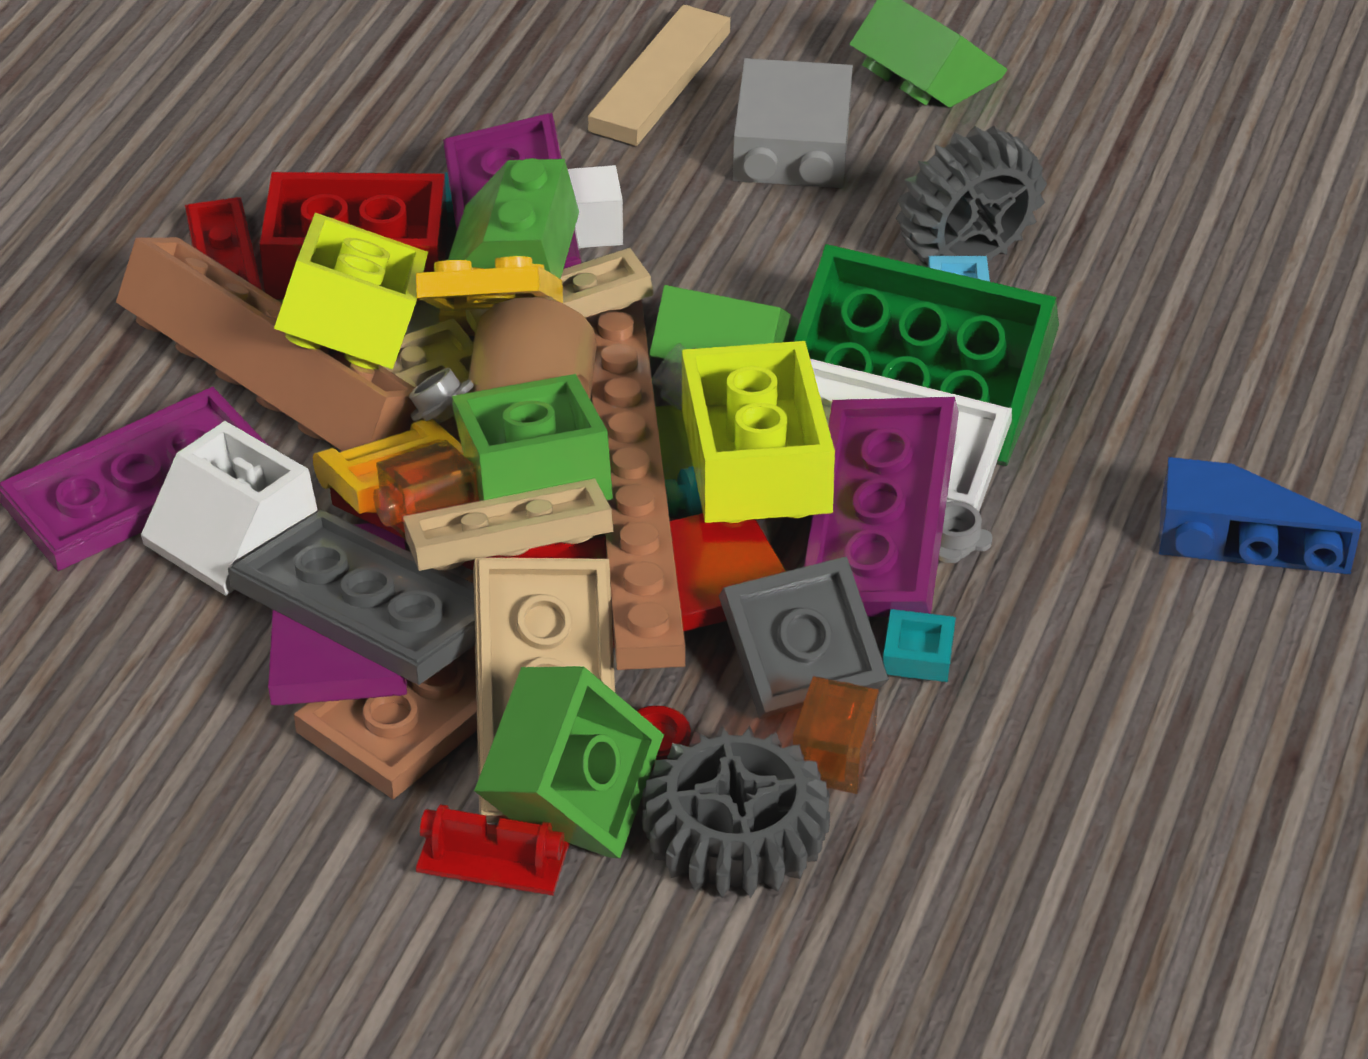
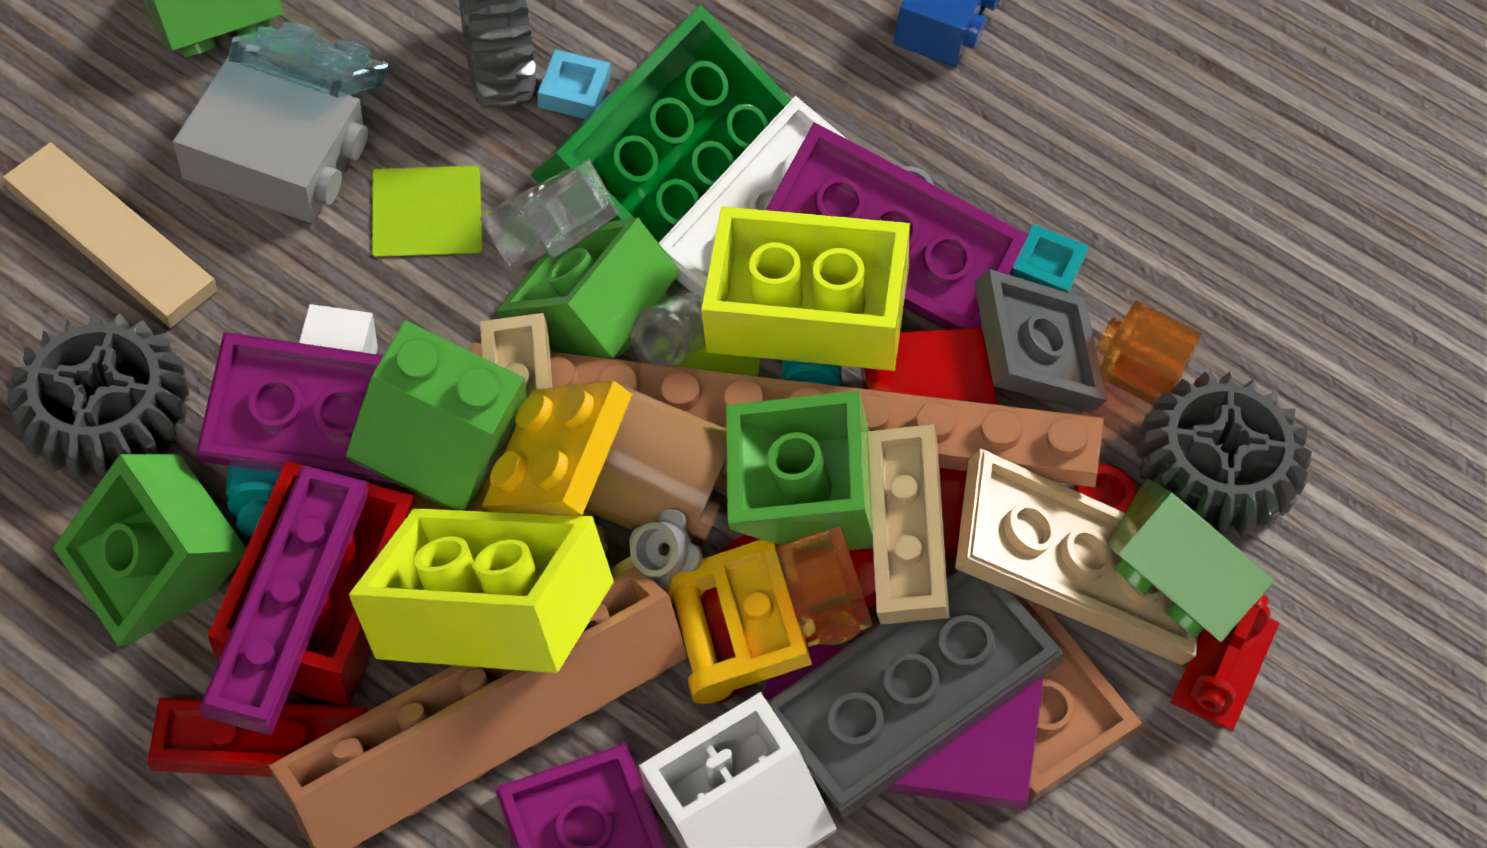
camera: 80 degrees left, 15 degrees up
none -> dark grey gear [7,312,190,480]
none -> bright green slope [53,454,246,647]
none -> magenta tile [199,465,369,736]
none -> clear light blue plate [228,22,388,98]
none -> lime sticker [372,166,482,257]
none -> clear slope [480,159,619,271]

